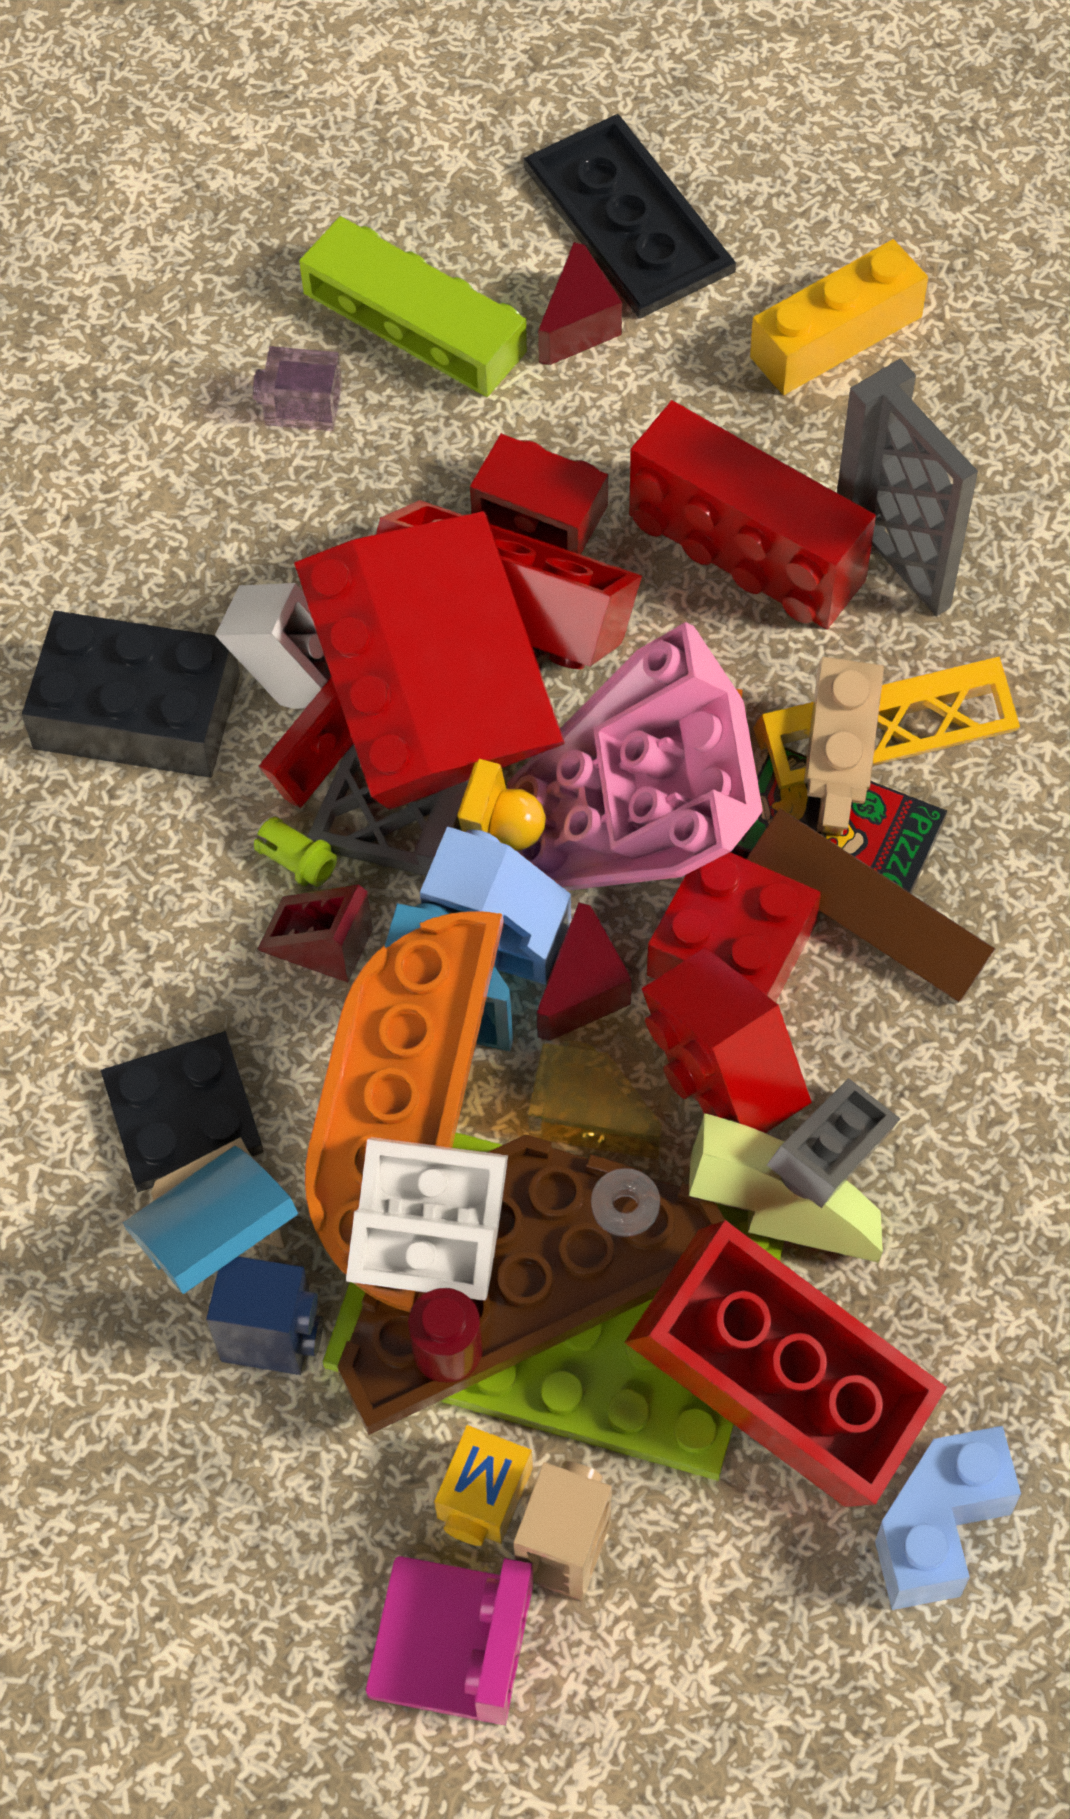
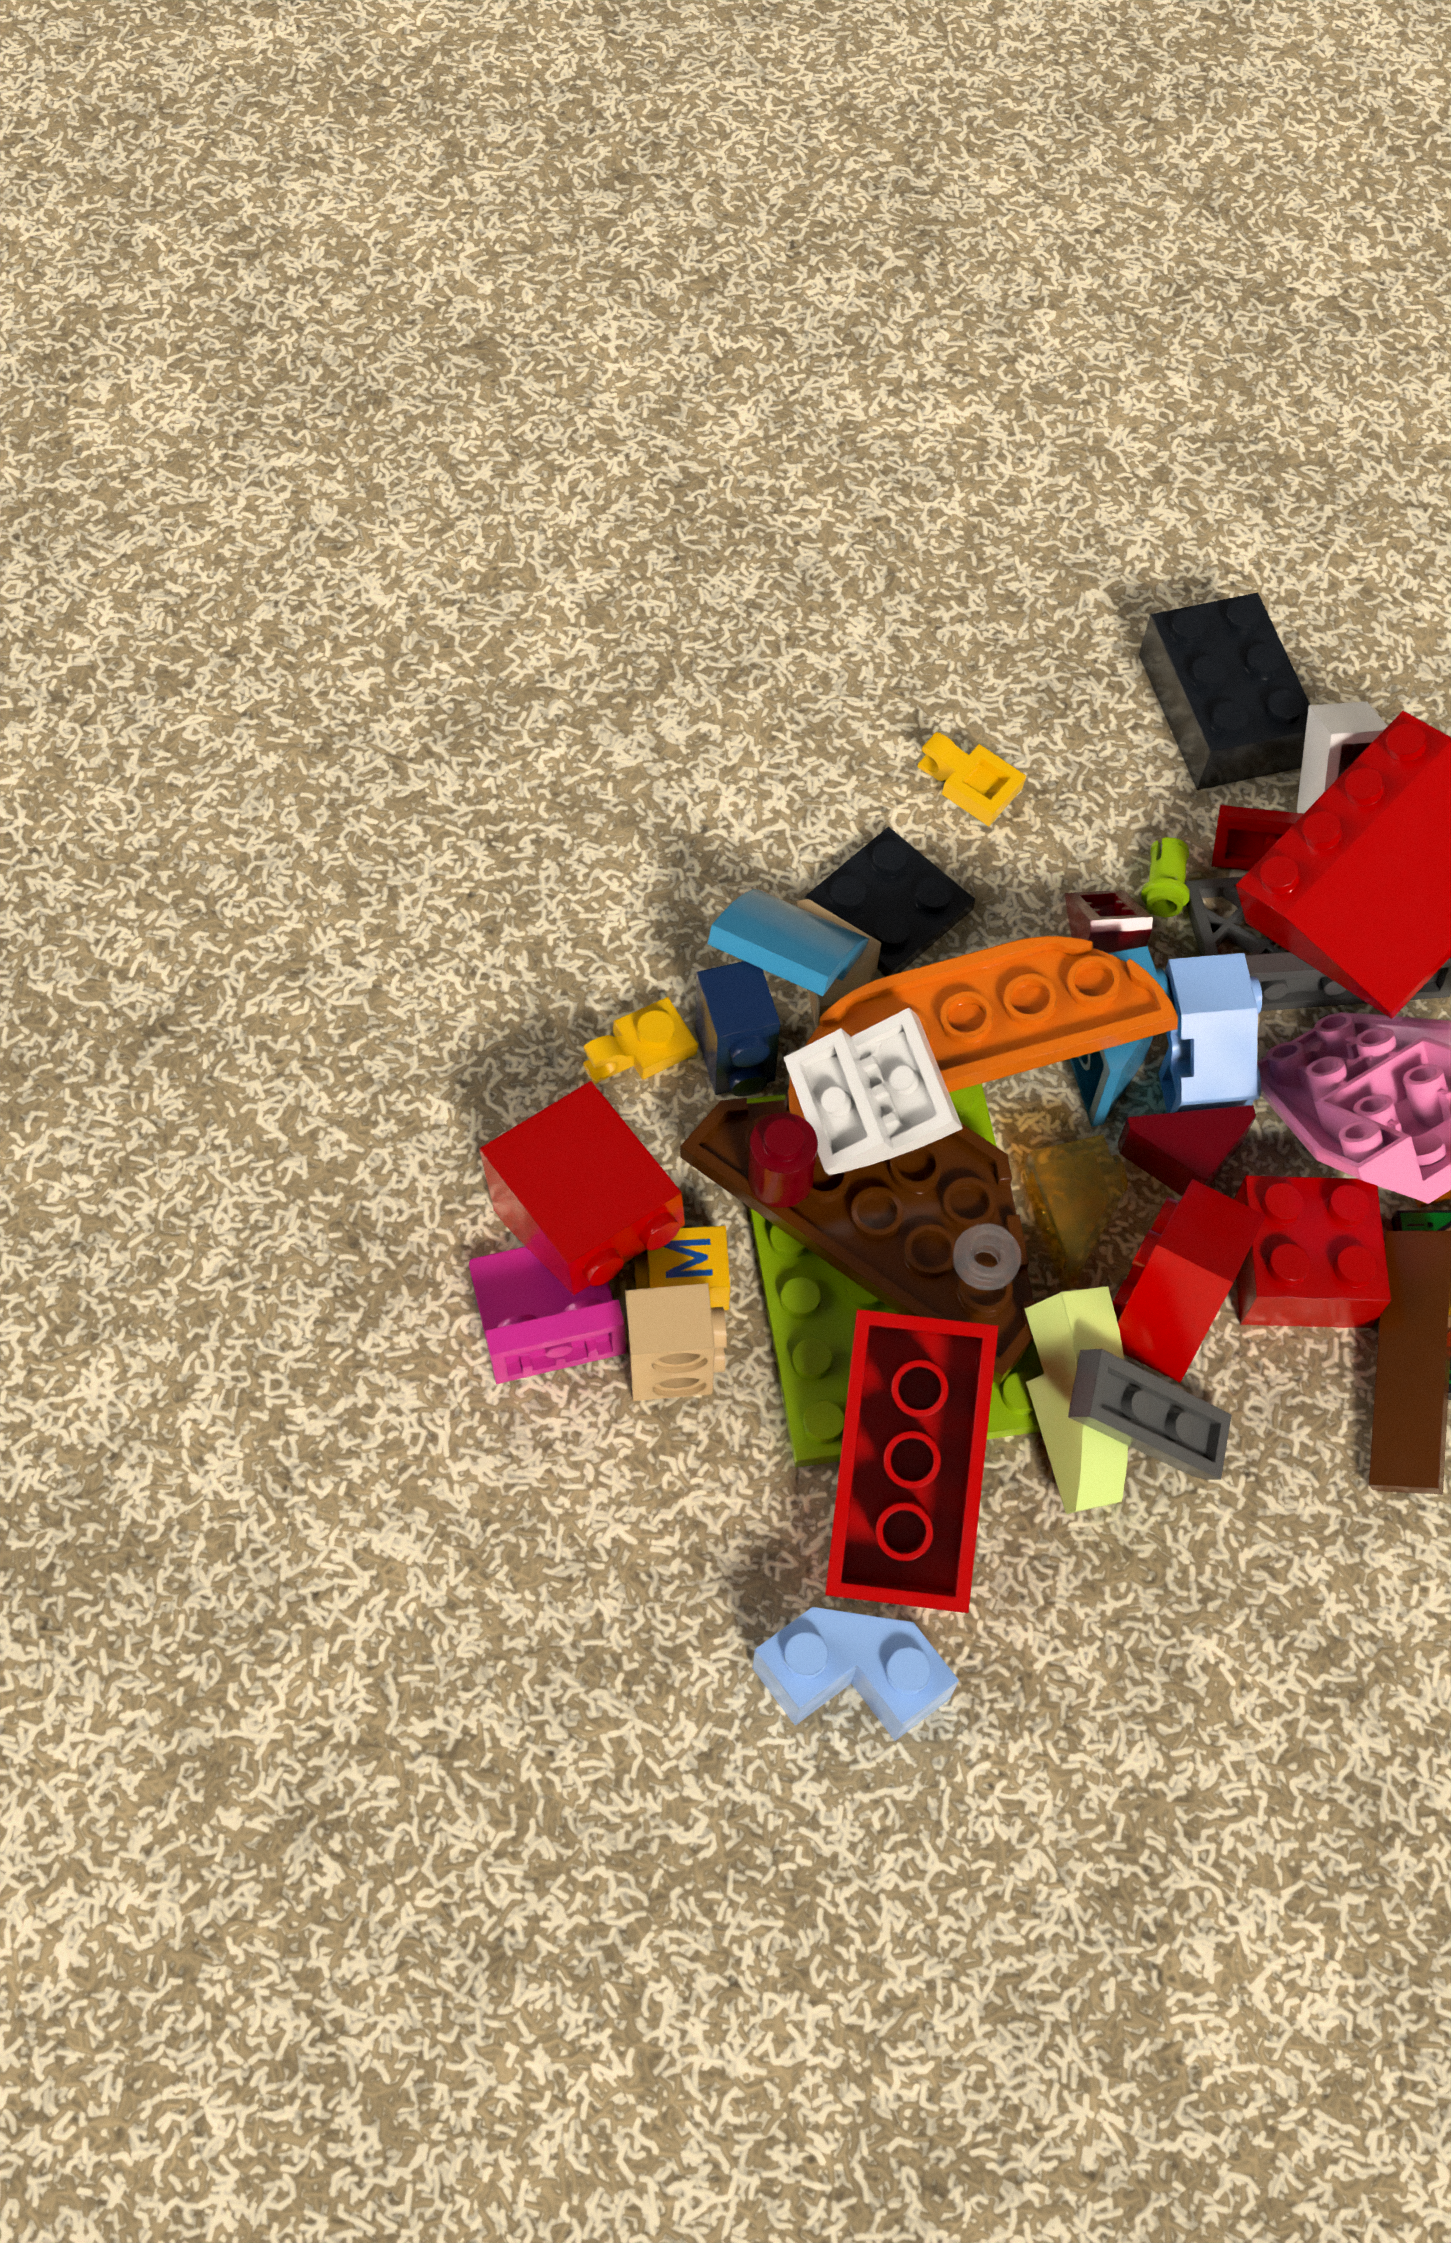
camera: 60 degrees right, 0 degrees up
yellow tile [457,759,546,851] -> none
none -> red slope [479,1081,685,1295]
none -> yellow plate [583,997,698,1084]
none -> yellow plate [917,732,1027,827]

